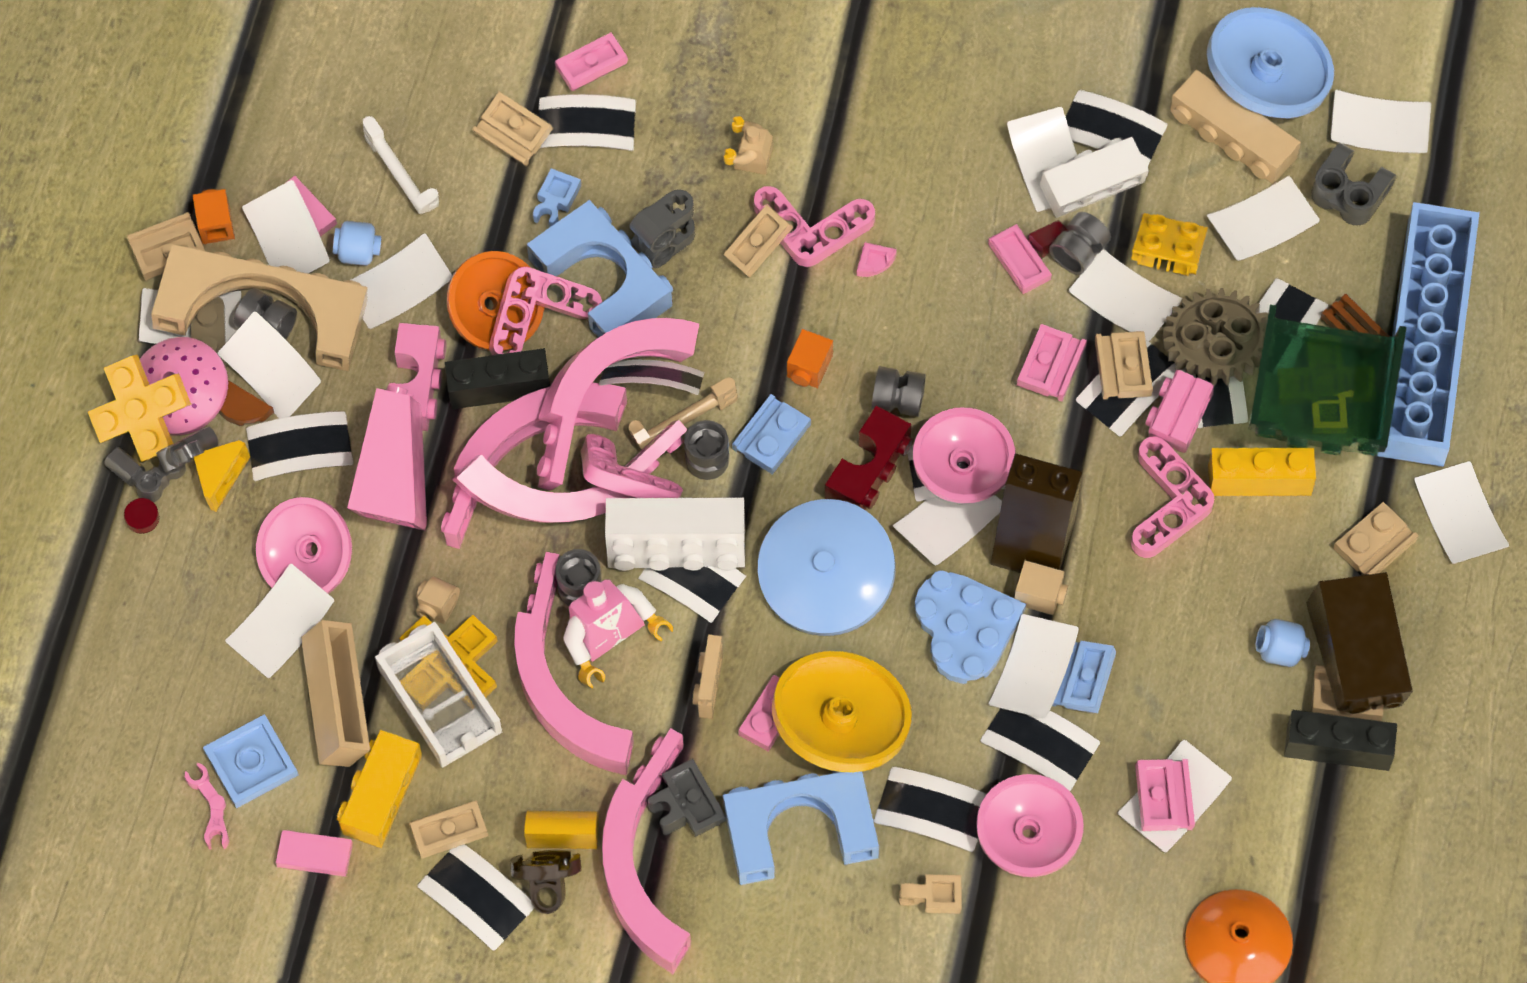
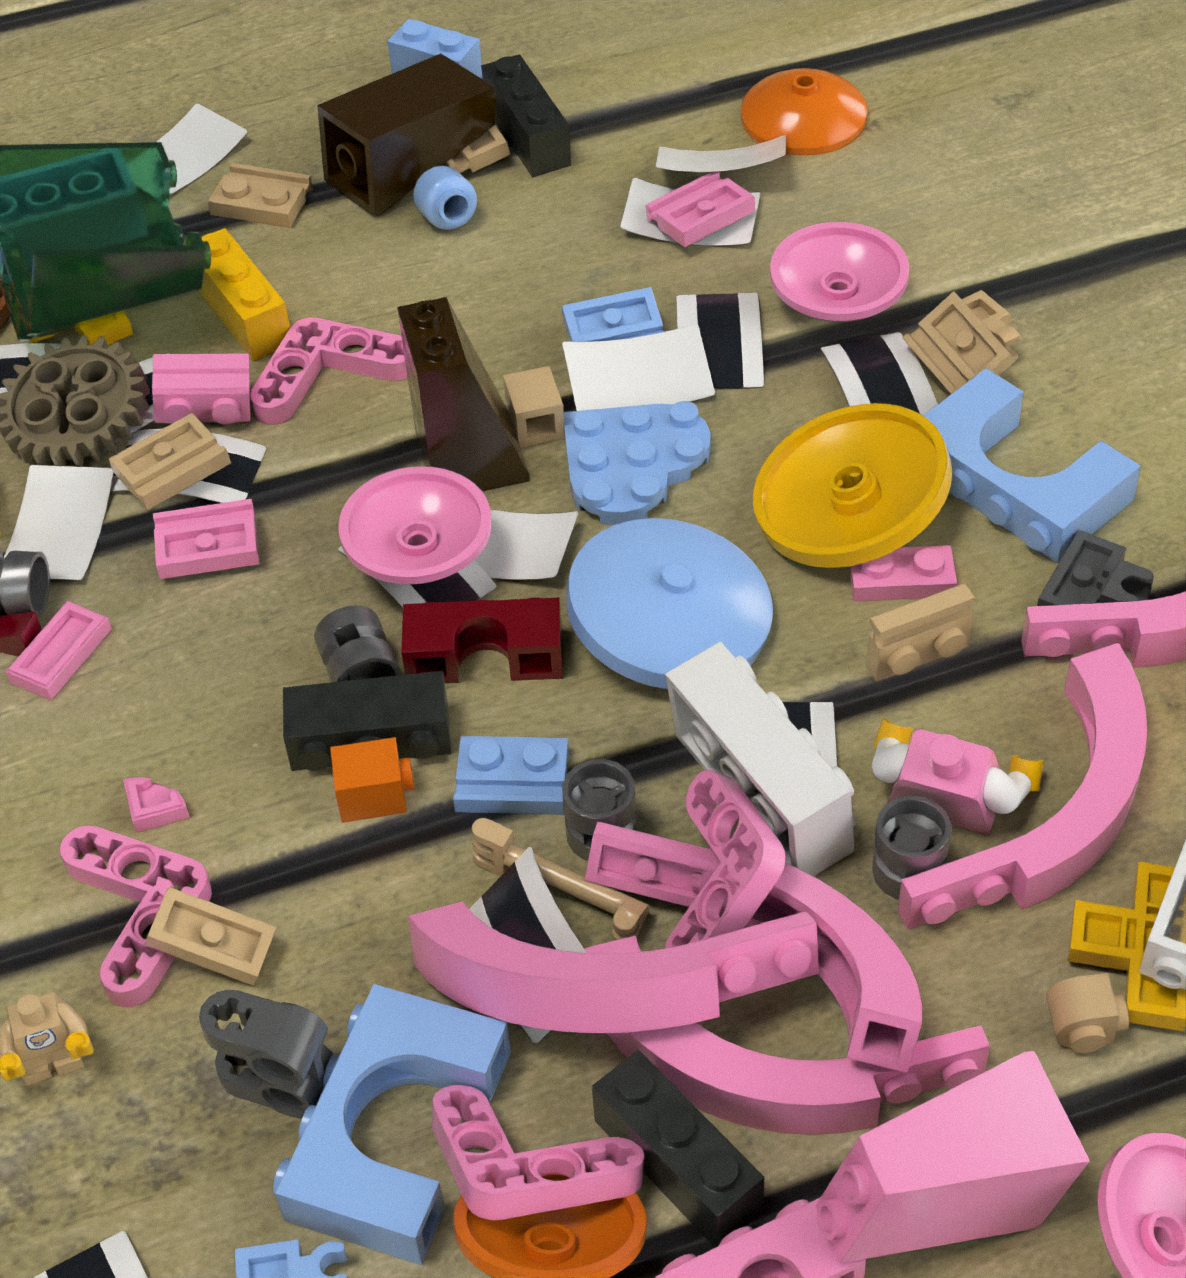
camera: 120 degrees left, 15 degrees down
none -> pearl dark grey brick [283,671,452,771]
none -> light blue brick [387,19,482,79]
none -> white sticker [655,135,786,172]
none -> tan plate [902,291,1016,394]

